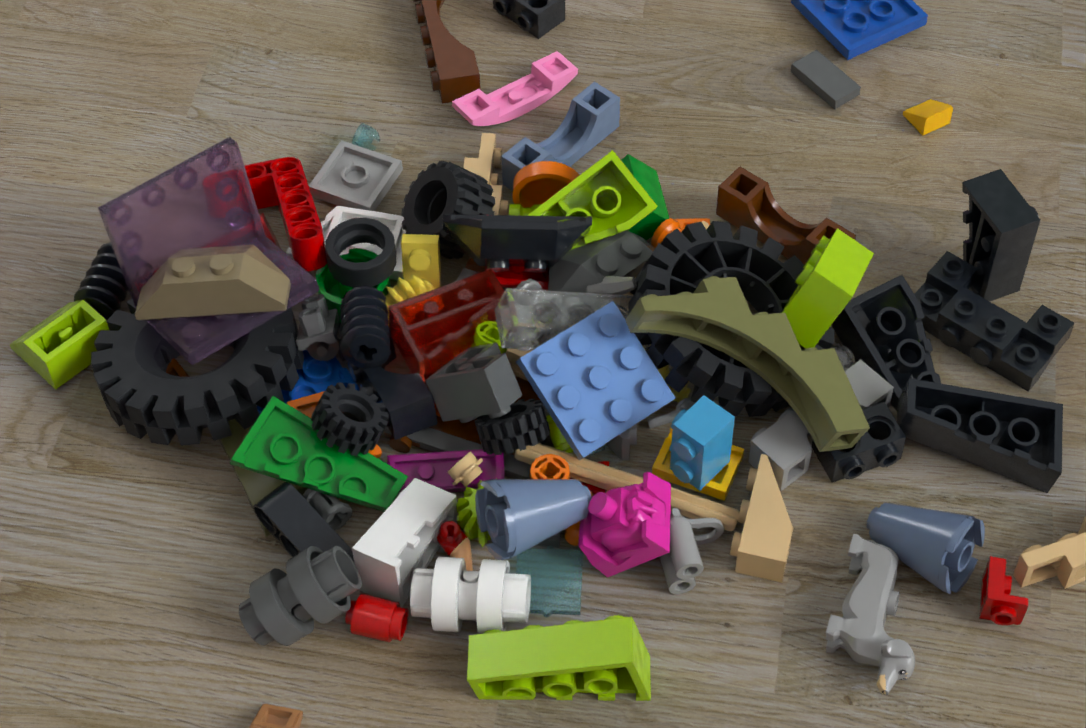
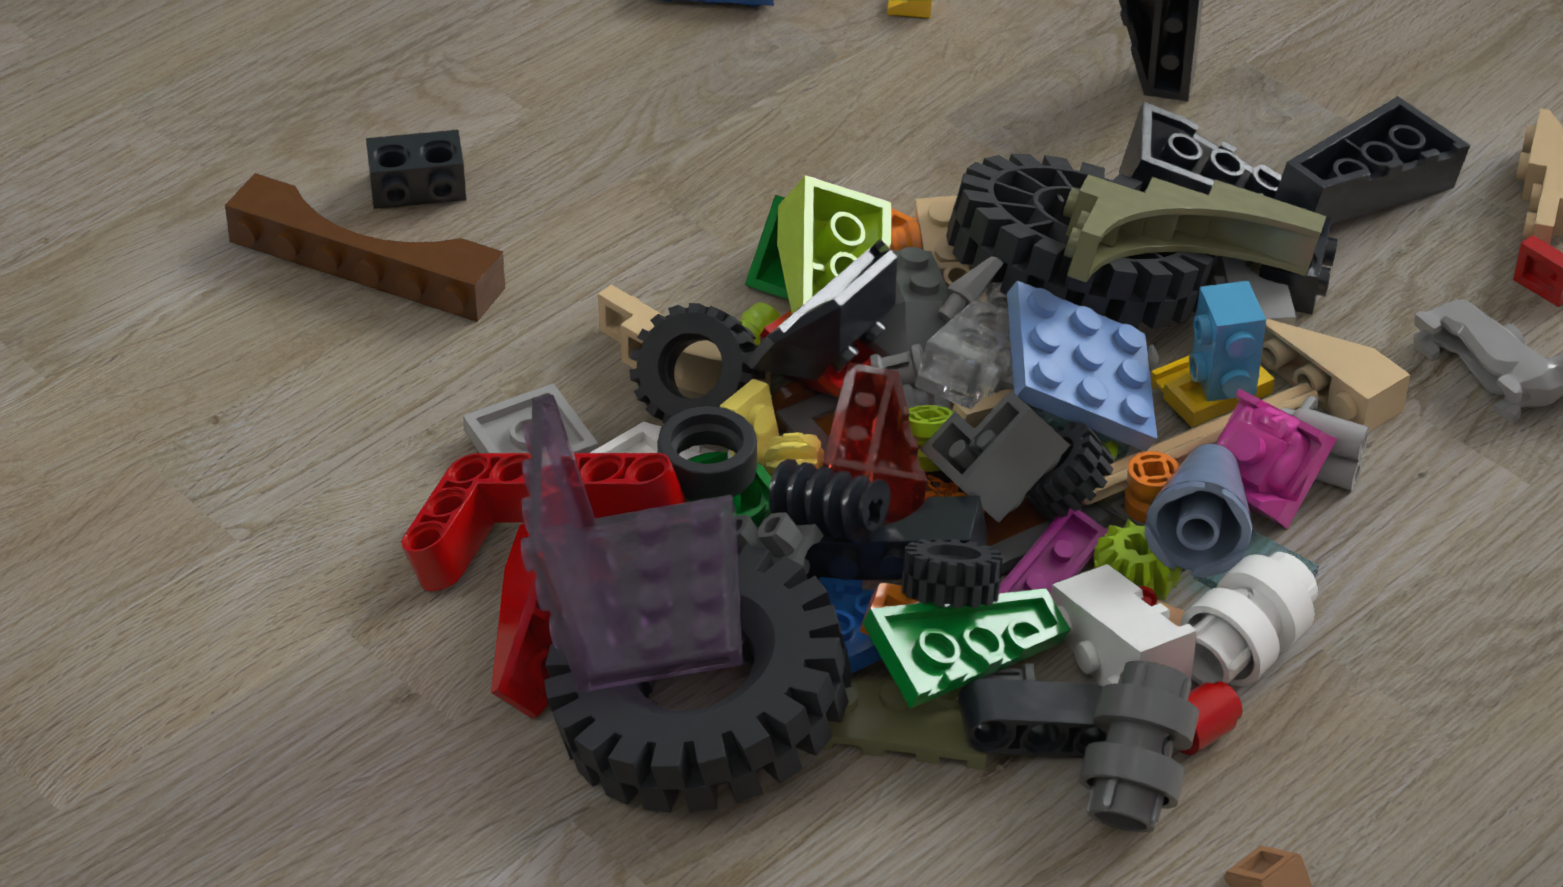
camera: 55 degrees left, 10 degrees down
lime slope [9,300,110,390] -> none
black piece [74,242,142,321] -> none
dark tan wedge [135,244,291,320] -> none
clear light blue hinge [352,123,380,151] -> none
tan plate [447,451,483,487] -> none
bright pink slope [452,51,578,126] -> none
lime wedge [467,615,651,701] -> none
sand blue arch [501,81,620,191] -> none
orange piece [512,161,579,208] -> none
reddish brown arch [716,166,856,265] -> none
lime wedge [781,228,874,349] -> none
dark grey tile [791,50,861,109] -> none
sand blue cone [867,503,985,594] -> none
black bracket [915,251,1074,392] -> none

